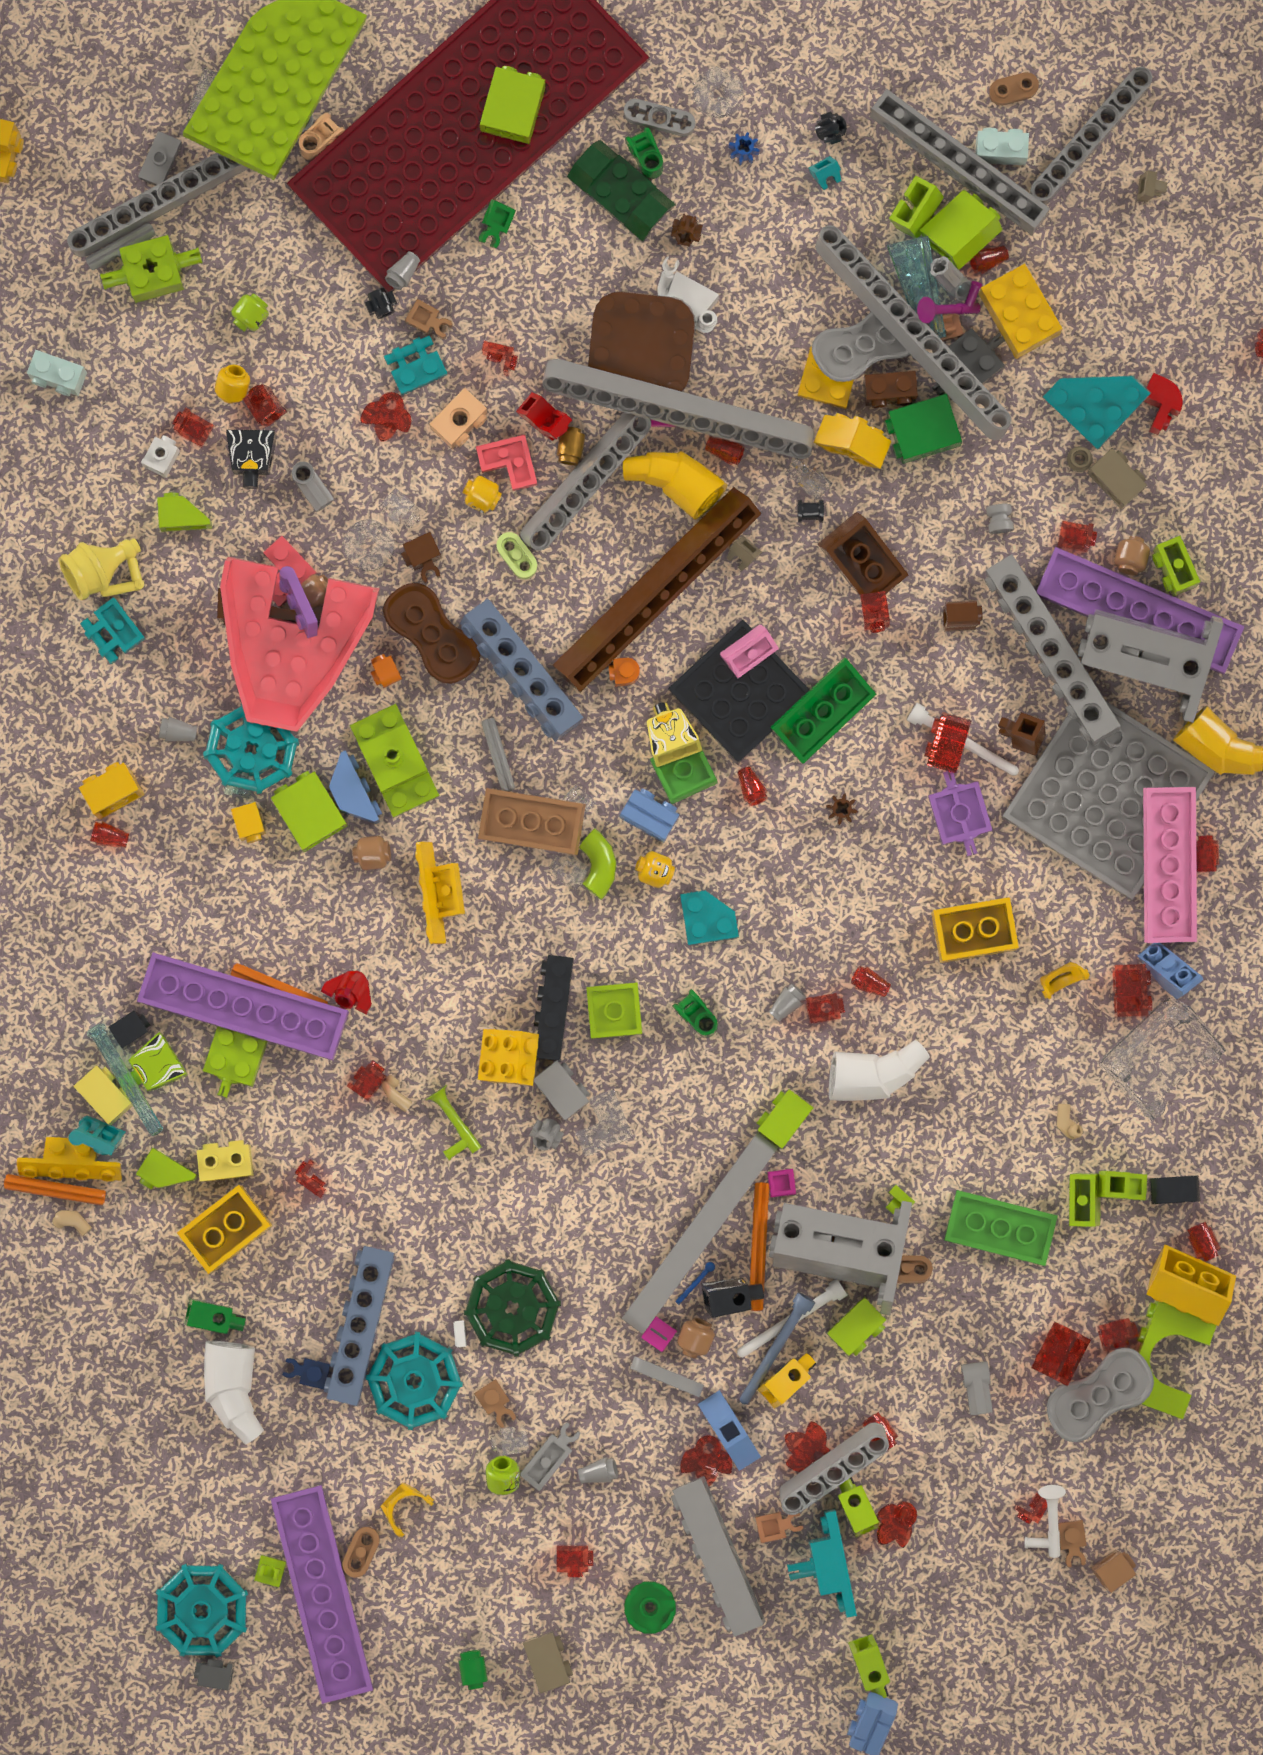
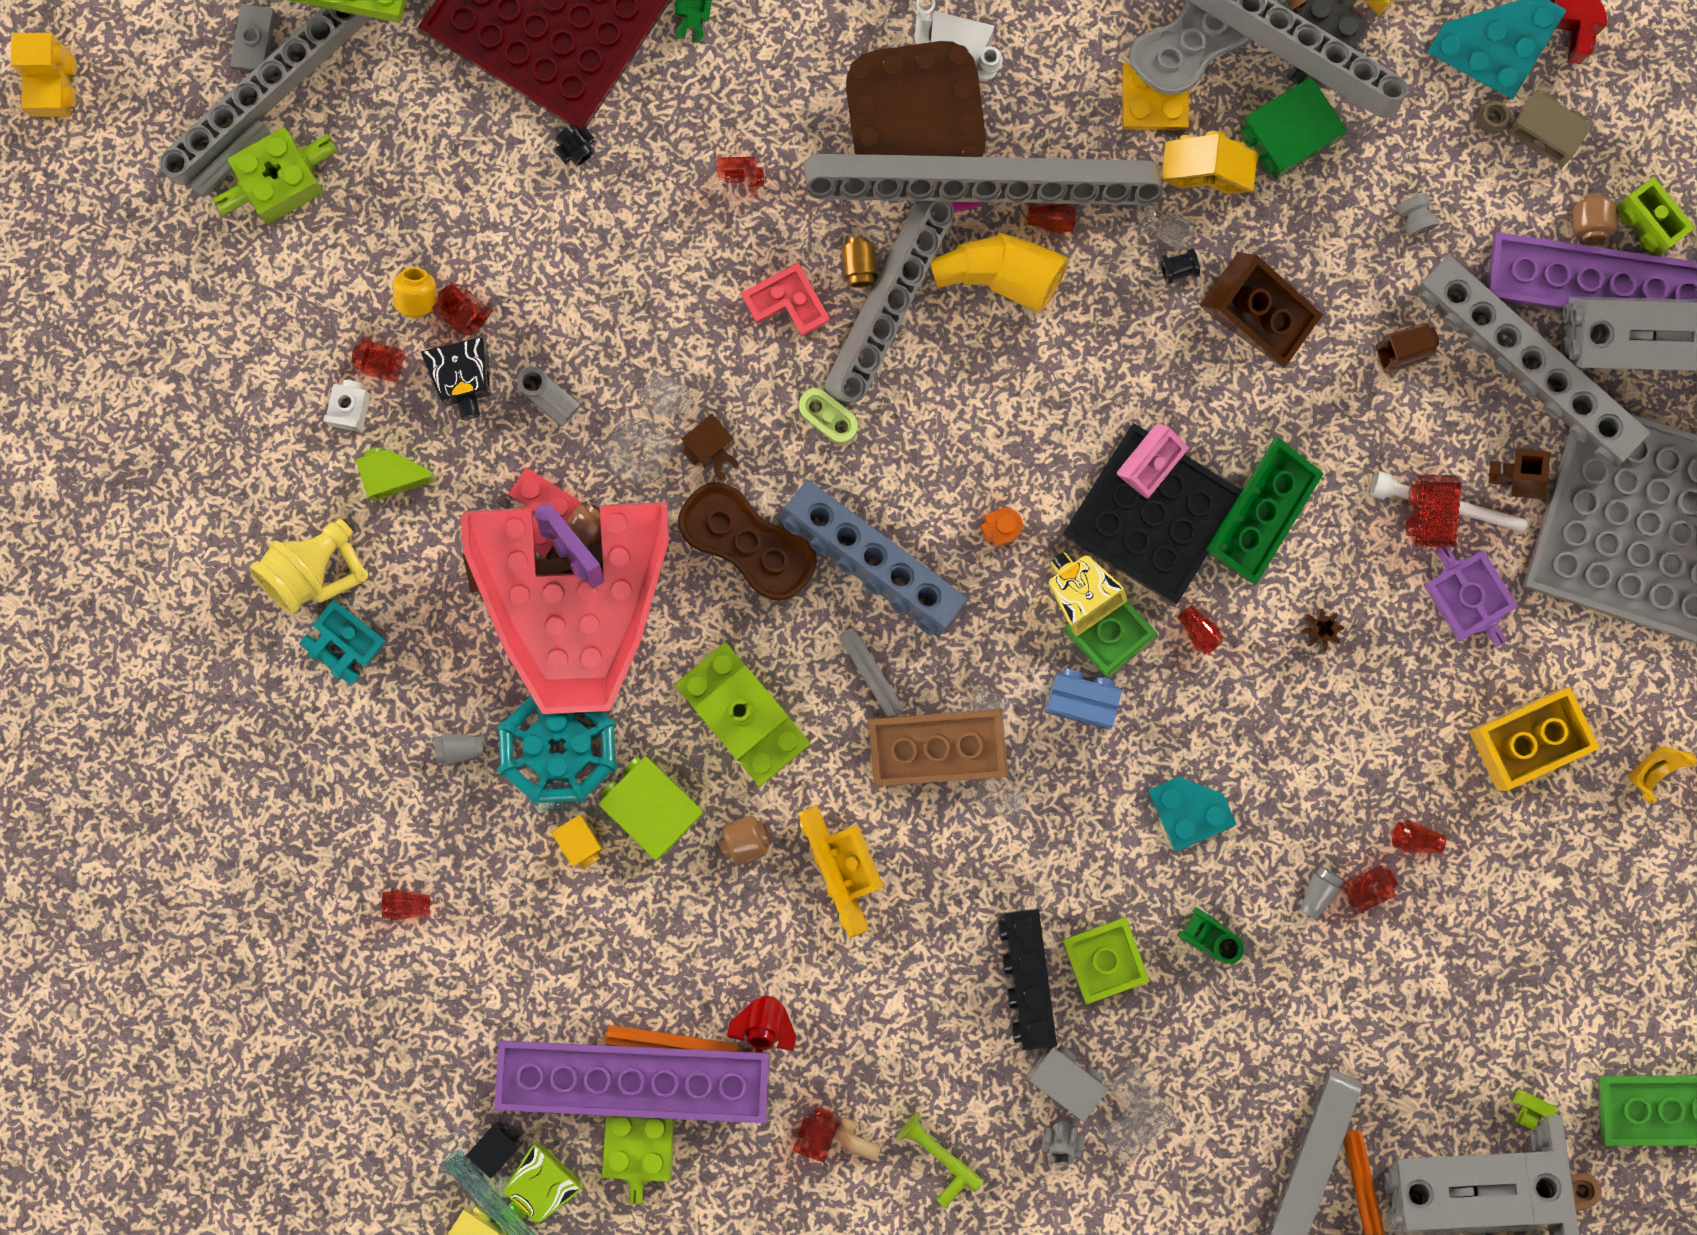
camera: 15 degrees left, 0 degrees up
light aqua brick [27,350,87,396] -> none
yellow brick [78,762,144,820] -> none
lime head [231,293,269,332] -> none
medium blue slope [329,750,382,824] -> none
clear red plate [360,392,412,442] -> none
orange plate [371,654,402,688] -> none
teal plate [383,335,448,396] -> none
light grey cone [385,252,420,290] -> none
medium nougat plate [405,299,453,339] -> none
light nougat brick [429,388,487,449] -> none
yellow head [462,476,502,513] -> none
yellow brick [477,1029,539,1086] -> none
red brick [516,392,572,441] -> none
reddish brown brick [553,487,762,693] -> none
lime cylinder [579,828,617,900] -> none
yellow head [635,851,675,888] -> none
dark tan tile [727,536,762,571] -> none
lime brick [756,1089,813,1150] -> none
dark pink tile [767,1169,796,1198] -> none
white piece [829,1040,930,1101] -> none
clear red bracket [860,591,890,633] -> none
reddish brown brick [863,371,918,408] -> none
clear red bracket [1057,521,1097,552] -> none

